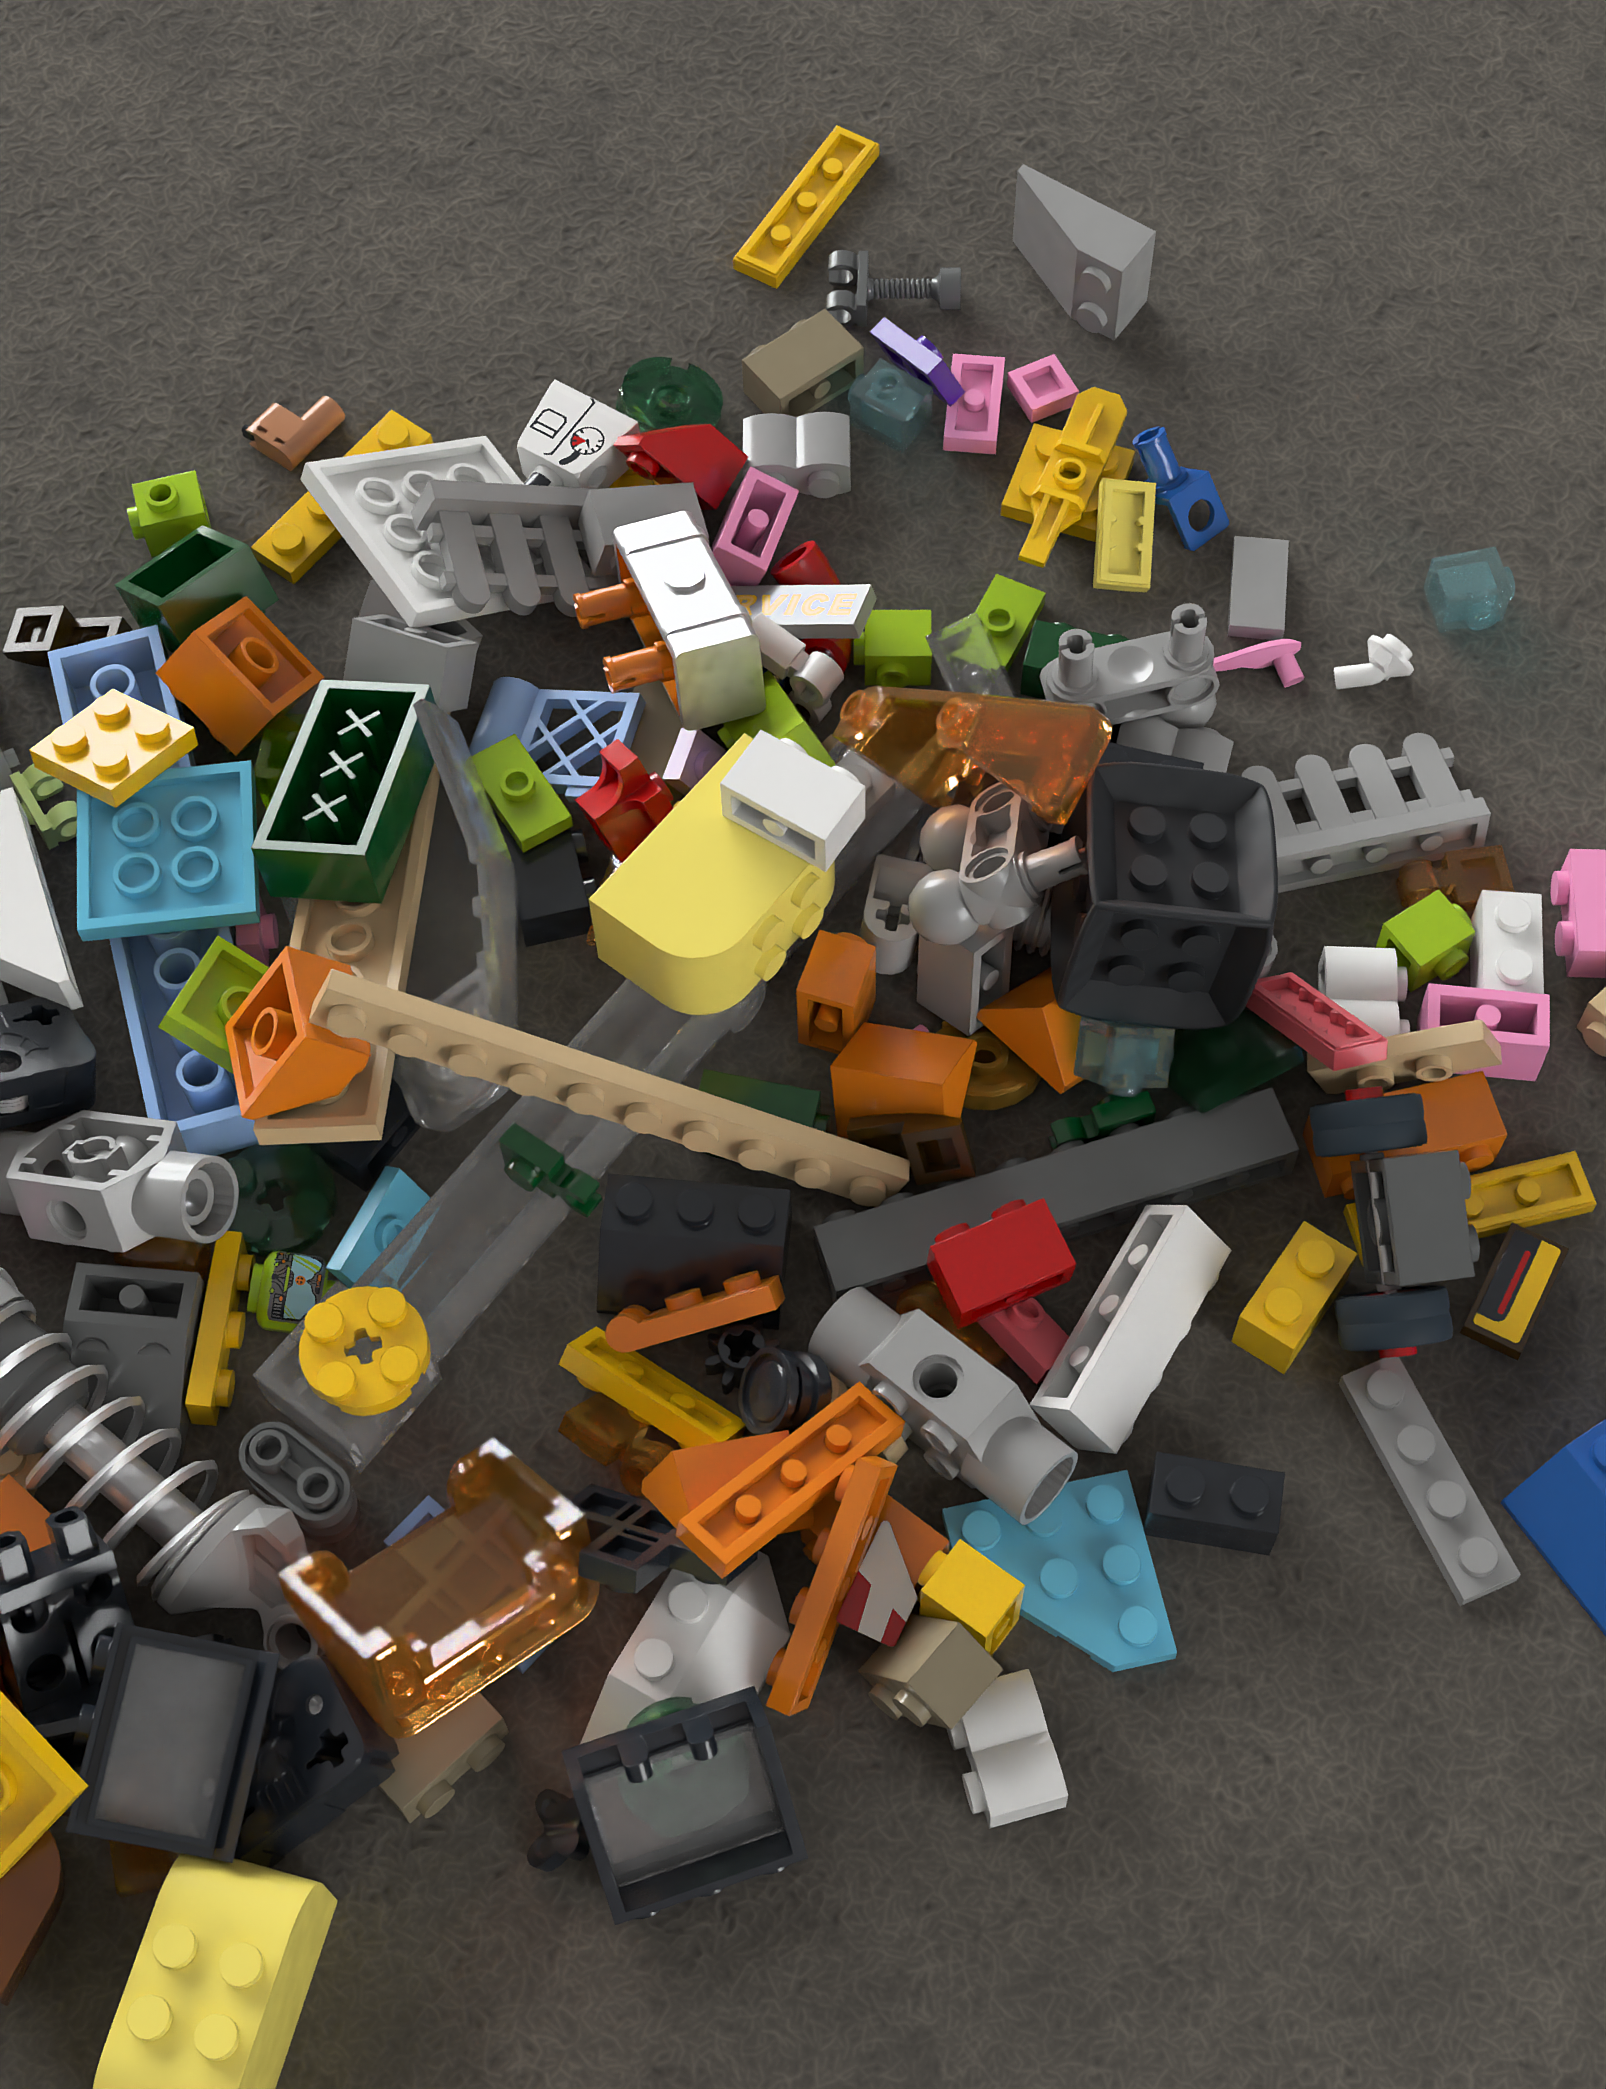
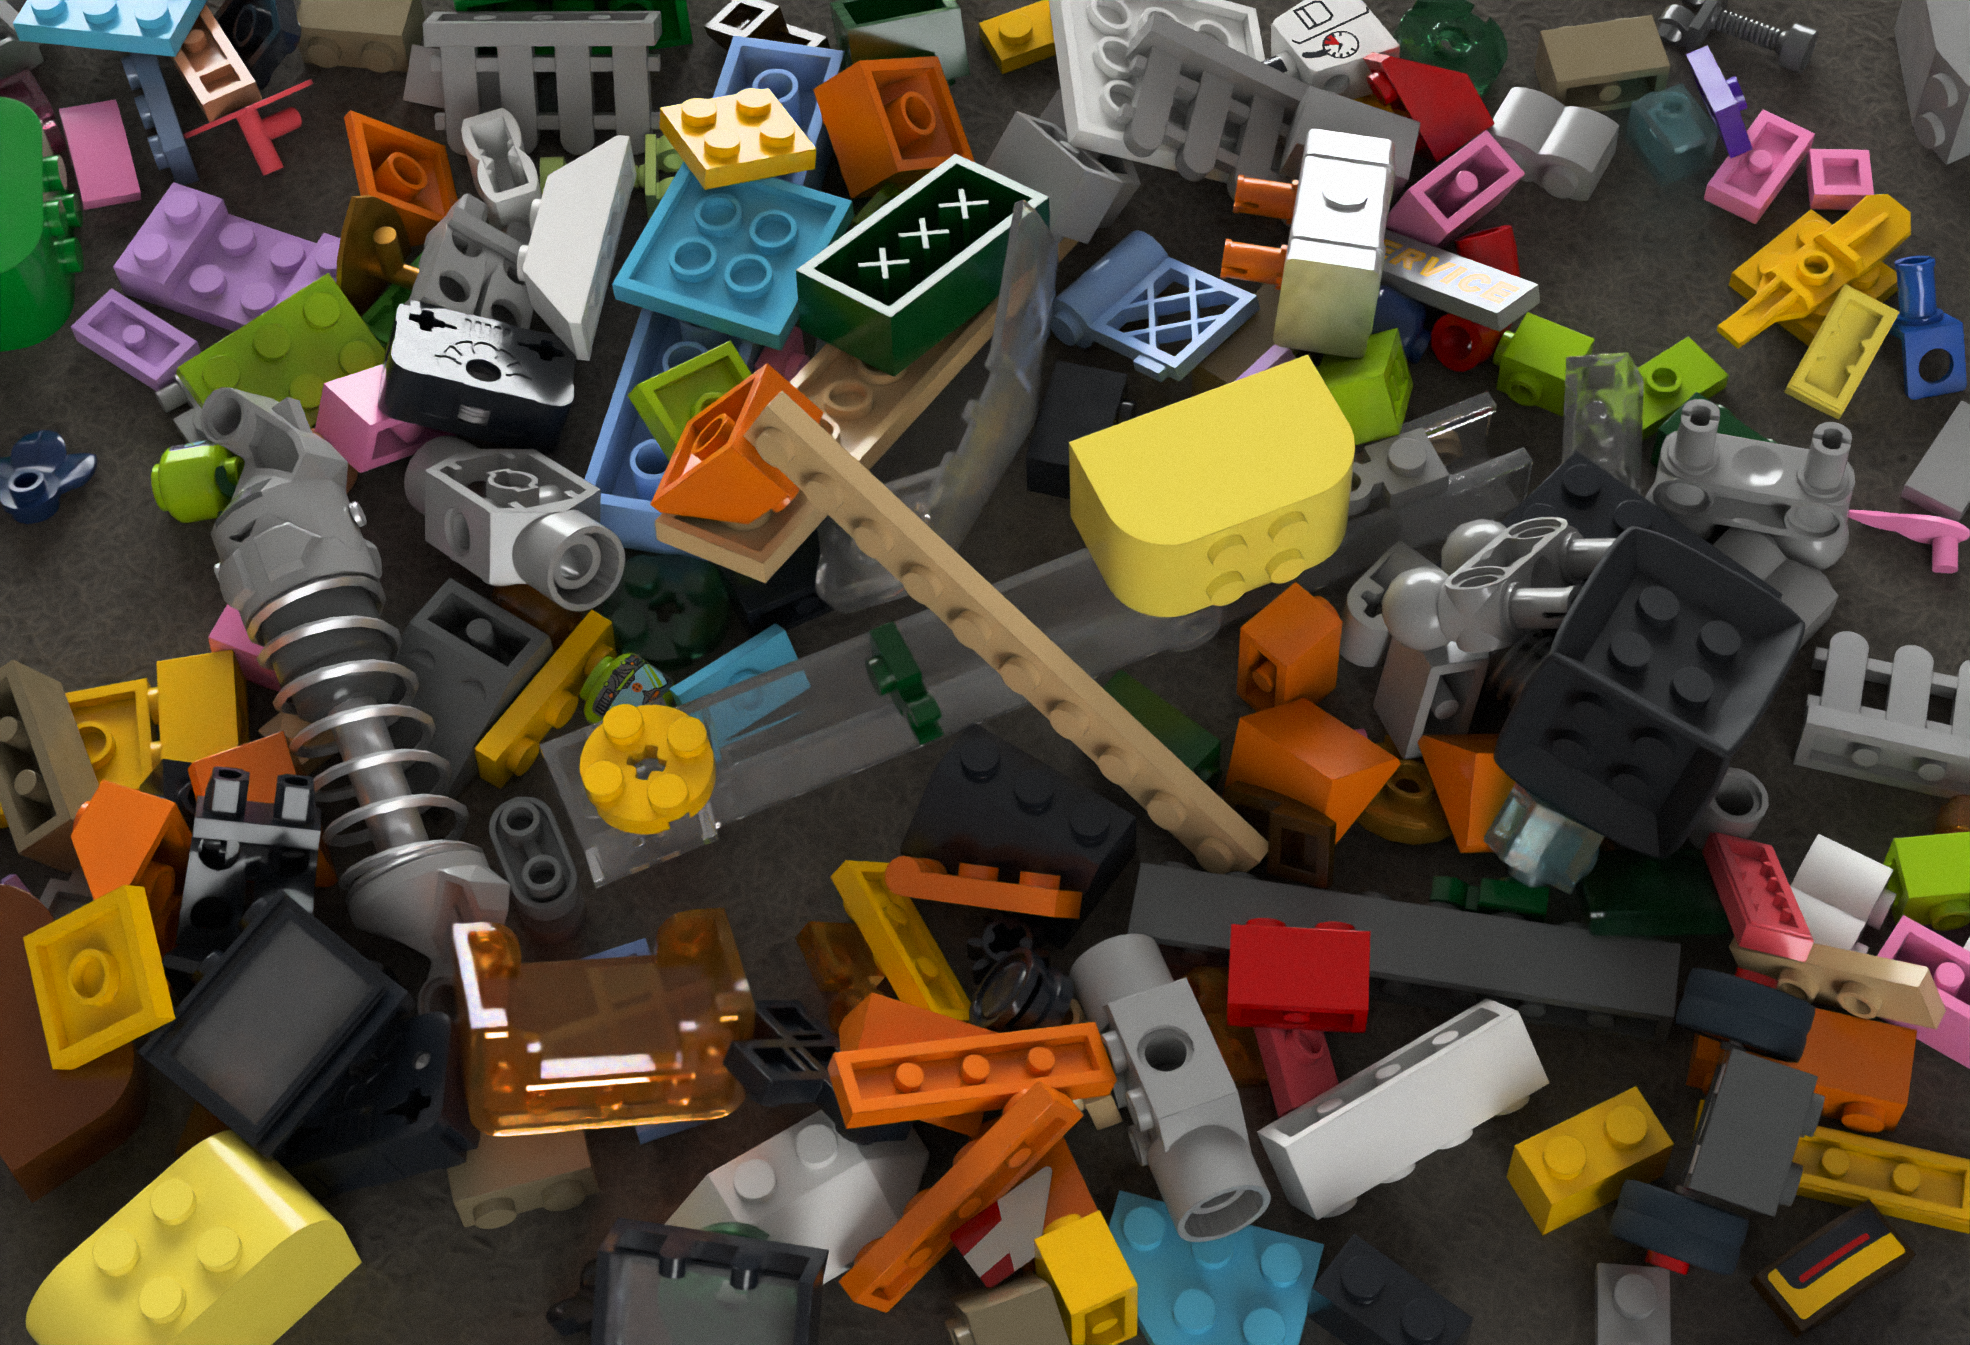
camera: 30 degrees right, 5 degrees down
lime plate [465,734,573,853] -> none
red brick [575,739,674,863] -> none
white brick [720,730,865,872] -> none
white bar [752,612,844,726] -> none
clear orange windscreen [832,686,1112,825] -> none

